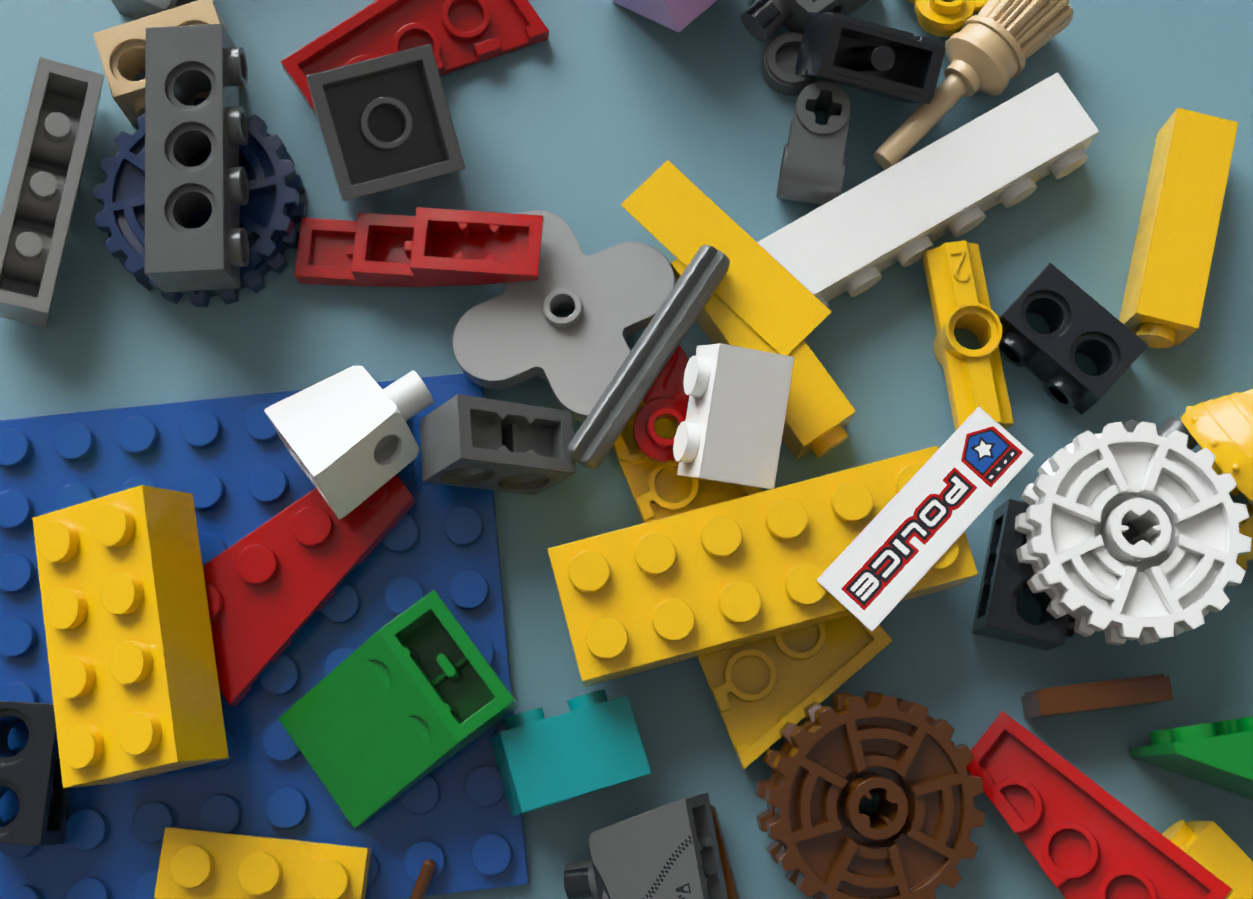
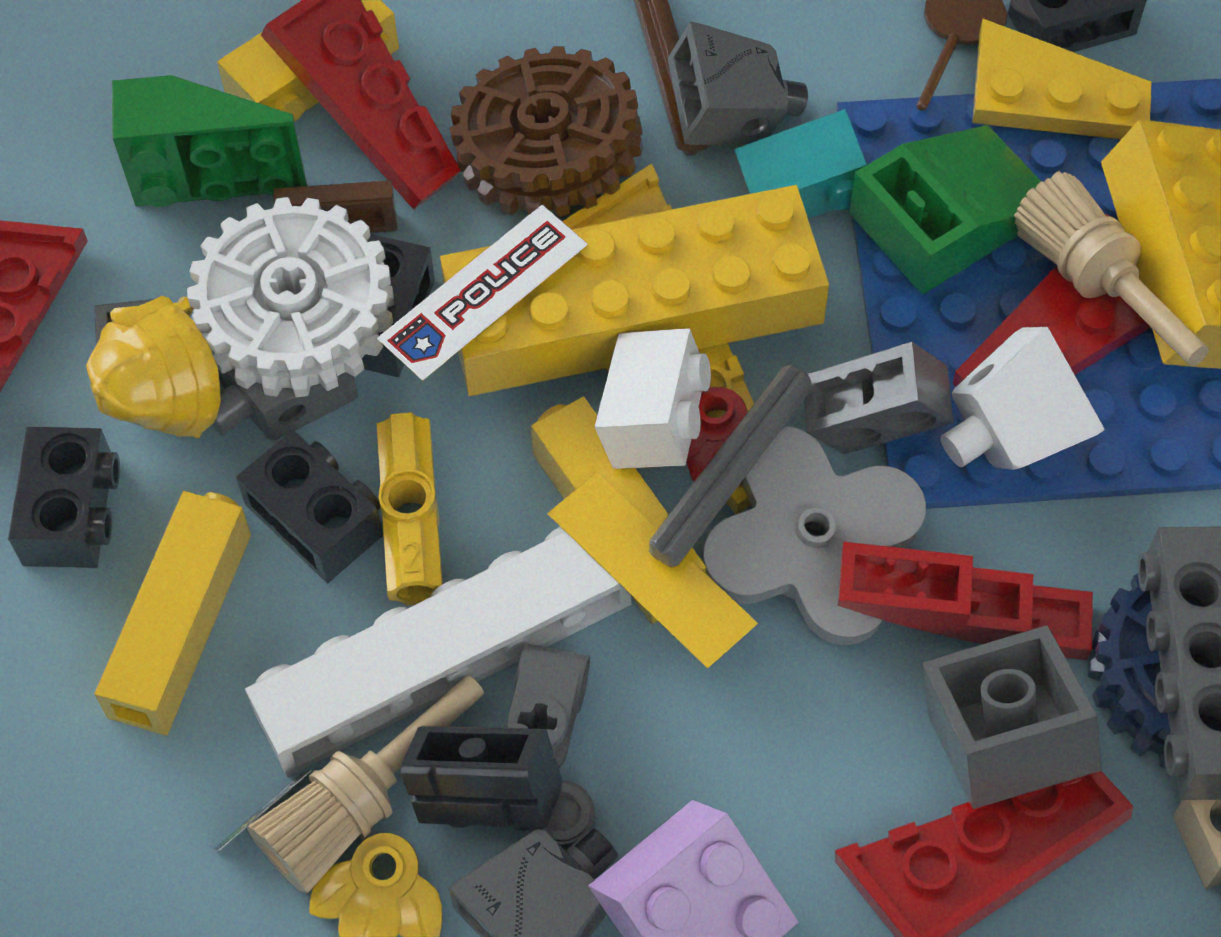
camera: 175 degrees left, 15 degrees down
none -> sticker [213,770,312,851]
none -> tan piece [1014,171,1209,366]

